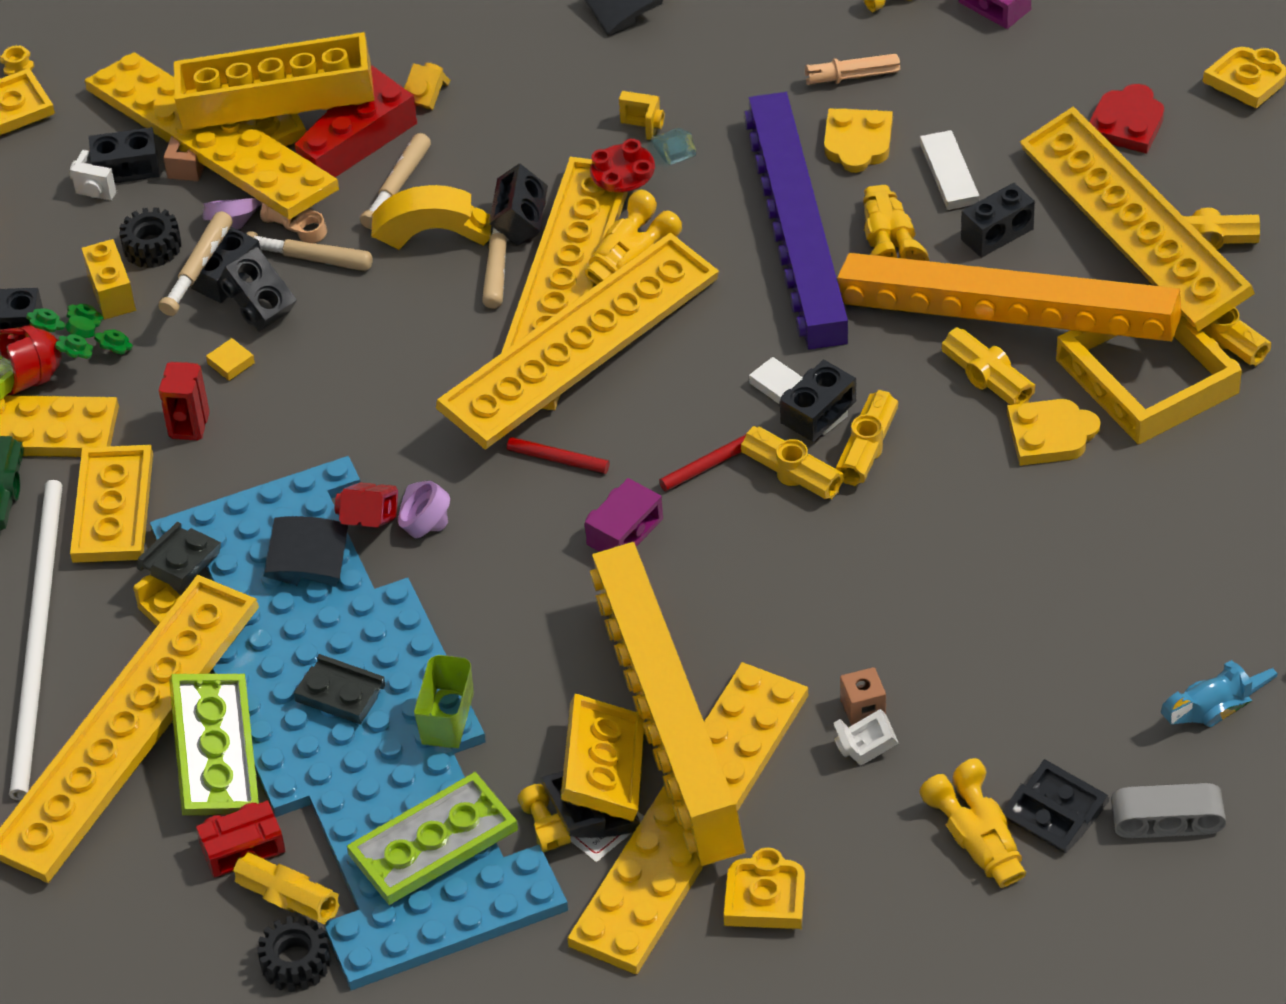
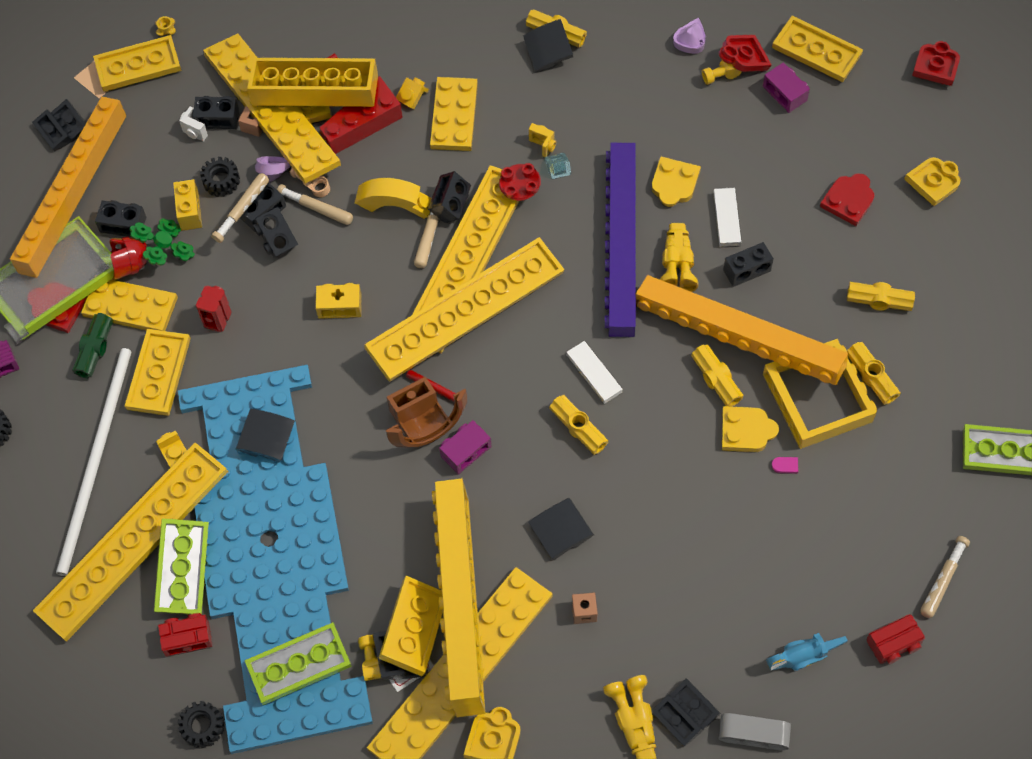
camera: 10 degrees right, 15 degrees up
pearl dark grey plate [137,522,221,590] -> none
yellow tile [206,338,255,381] -> none
yellow piece [233,852,340,924] -> none
pearl dark grey plate [294,654,386,725] -> none
red brick [334,482,398,528] -> none
tan piece [360,133,431,229] -> none
lavender piece [398,481,451,538] -> none
lime piece [414,655,474,748] -> none
yellow piece [585,190,682,285] -> none
red bar [659,434,746,492] -> none
black brick [779,359,856,442] -> none
light nougat axle [805,54,900,85] -> none
white bracket [833,709,899,766] -> none
yellow piece [836,390,898,486] -> none
yellow plate [1020,106,1255,332] -> none
none -> yellow brick [316,283,362,319]
none -> dark orange piece [386,377,467,447]
none -> yellow plate [430,77,478,151]
none -> black slope [529,498,594,560]
none -> dark pink piece [772,457,798,474]

